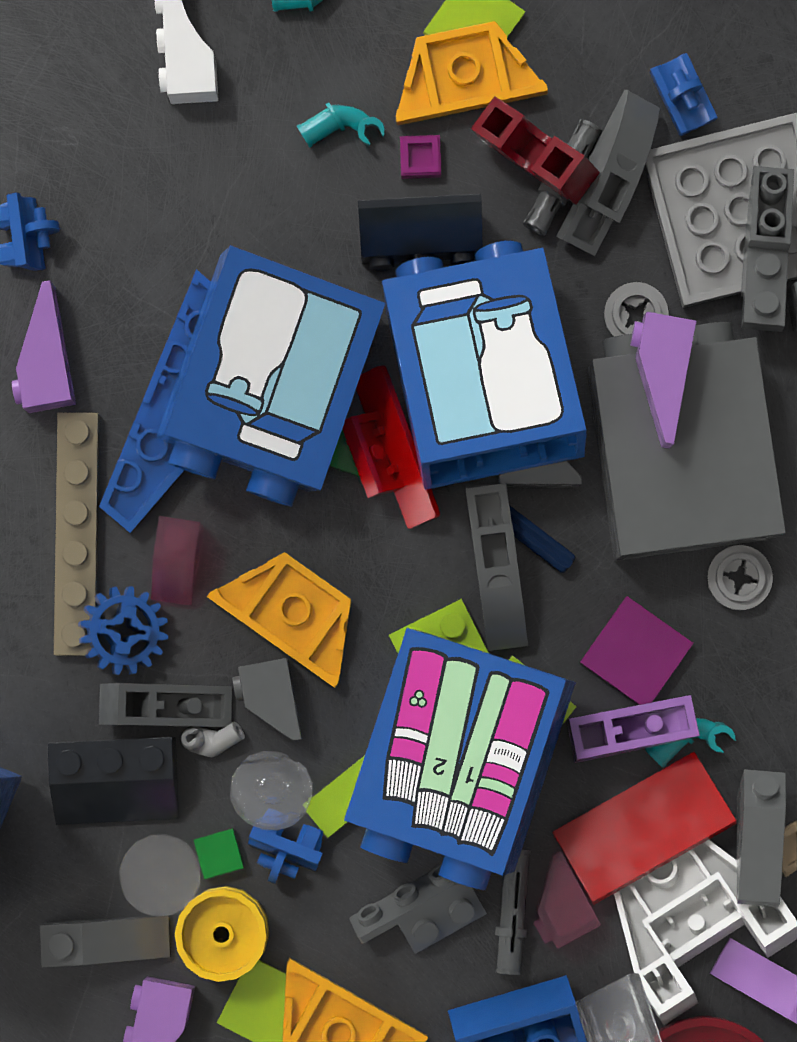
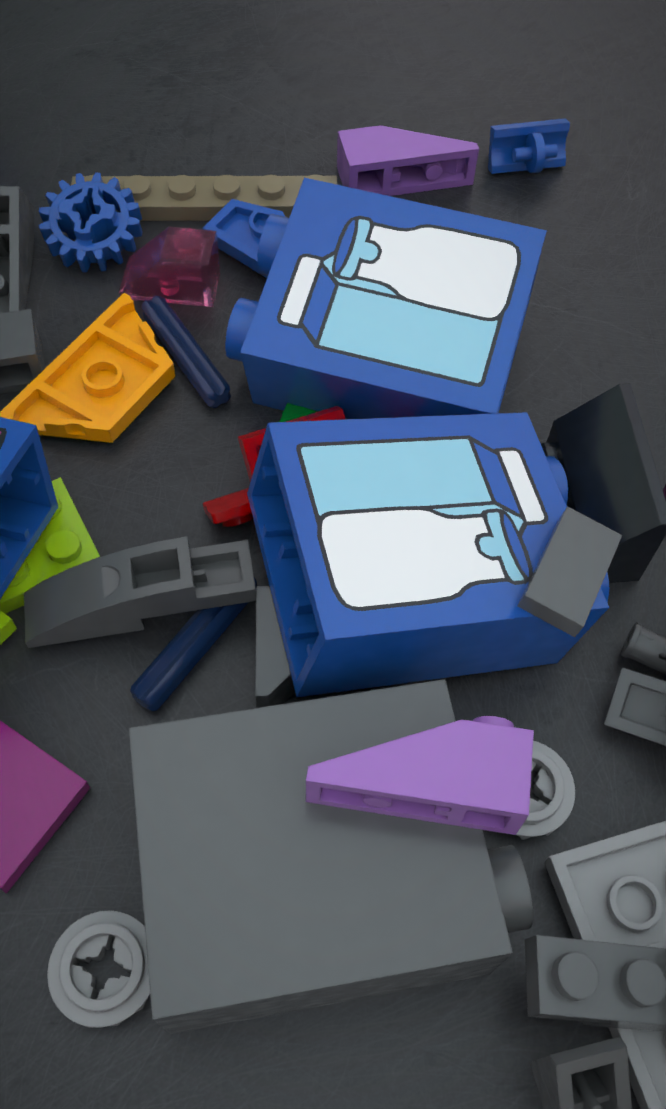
camera: 85 degrees right, 25 degrees down
none -> dark blue axle [141,295,231,408]
none -> dark grey tile [518,506,622,637]

